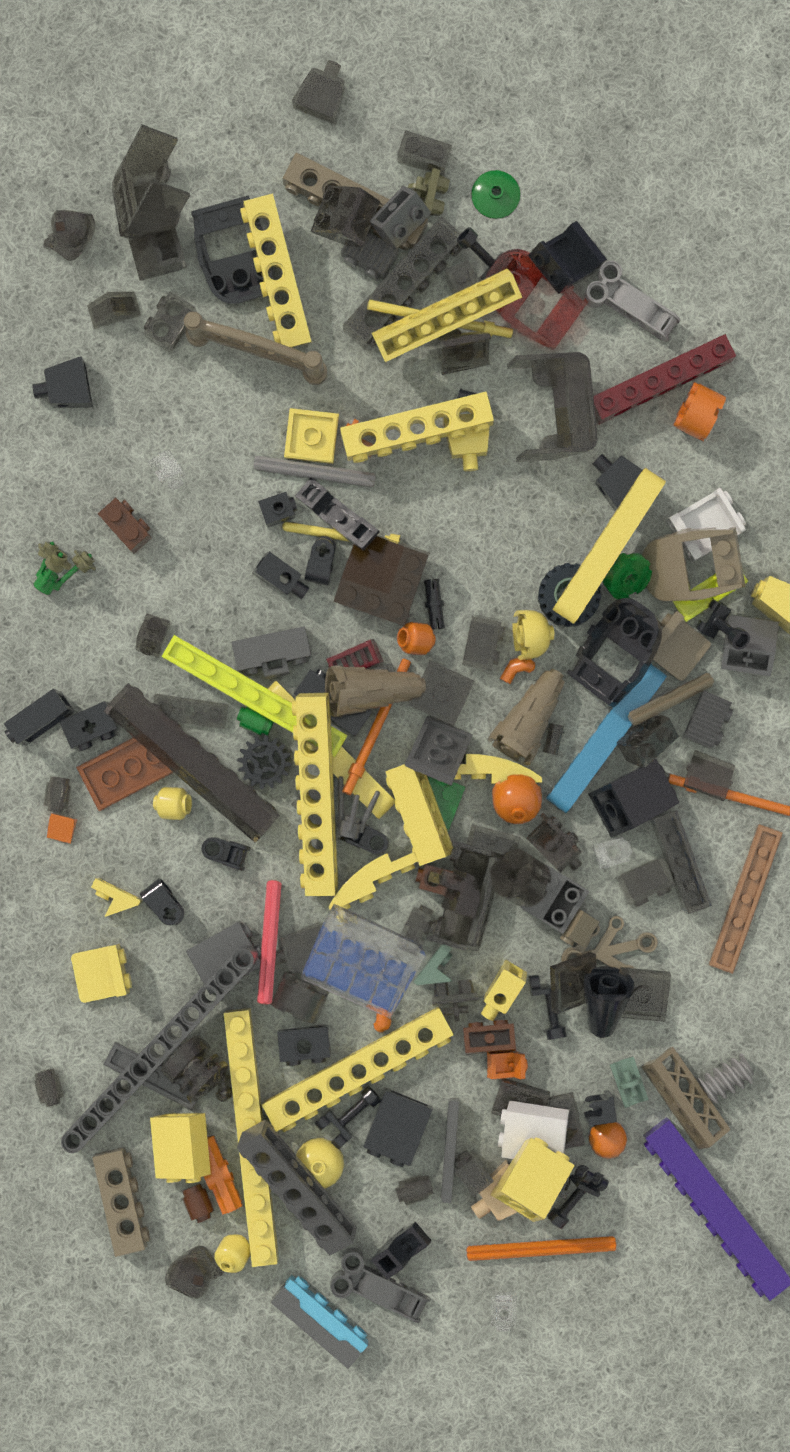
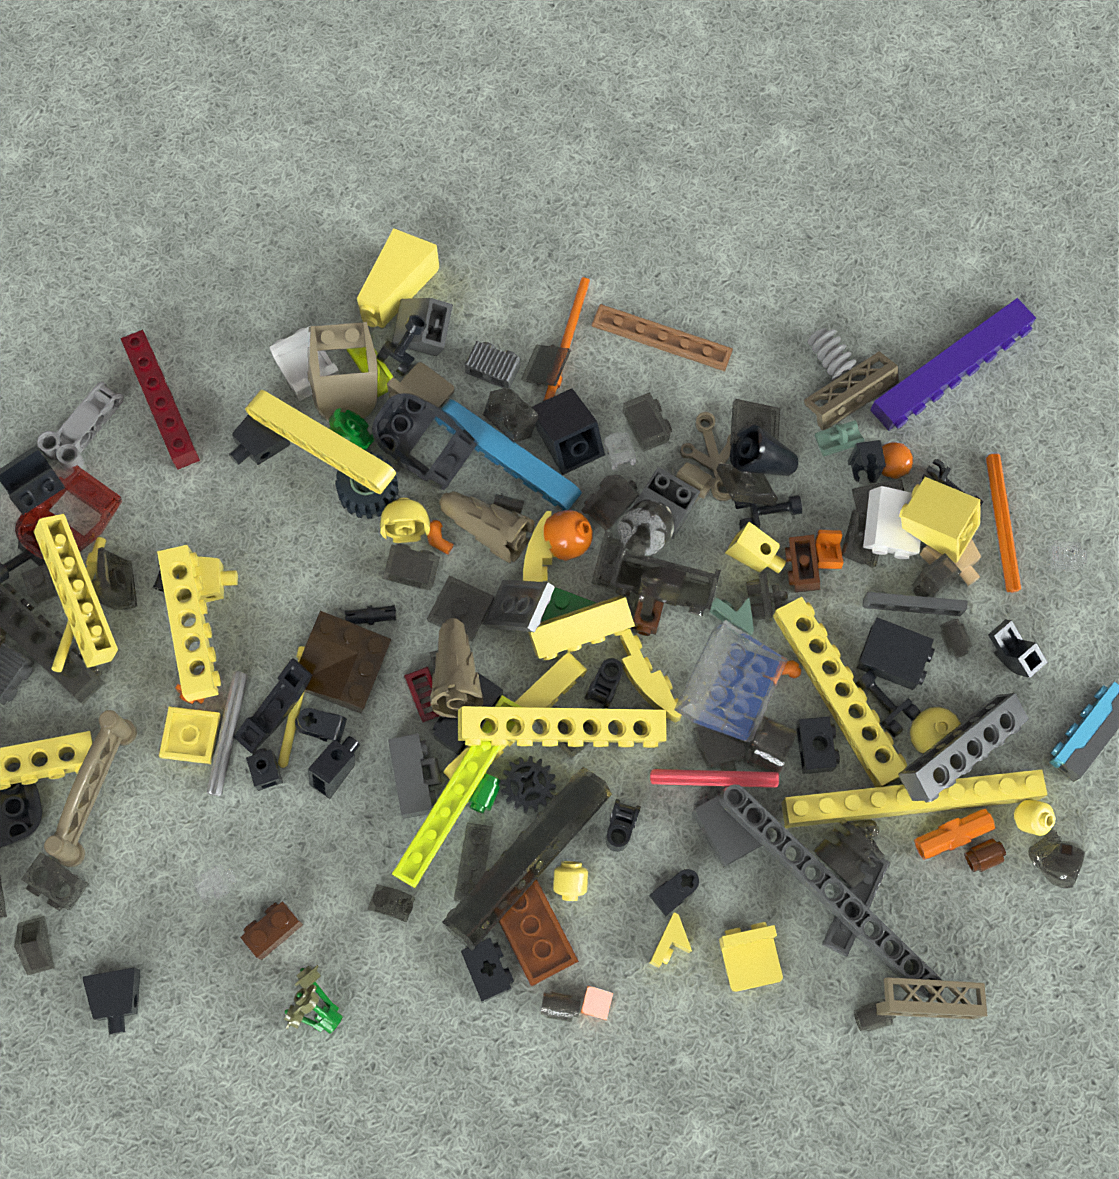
camera: 90 degrees left, 15 degrees down
black window [3,688,75,746] -> none
dark tan brick [92,1147,150,1257] -> none
light yellow brick [150,1113,211,1183] -> none
dark grey piece [330,1247,431,1323] -> none
dark grey plant [336,776,380,839] -> none
orange bar [342,659,411,796] -> none
orange head [397,622,436,655] -> none
clear smoke brick [400,904,434,945] -> none
clear smoke windscreen [507,352,598,462] -> none
dark tan axle [628,673,714,725] -> none
clear smoke brick [650,811,712,914] -> none
orange brick [673,382,726,441] -> none
none -> dark tan fence [876,977,988,1020]

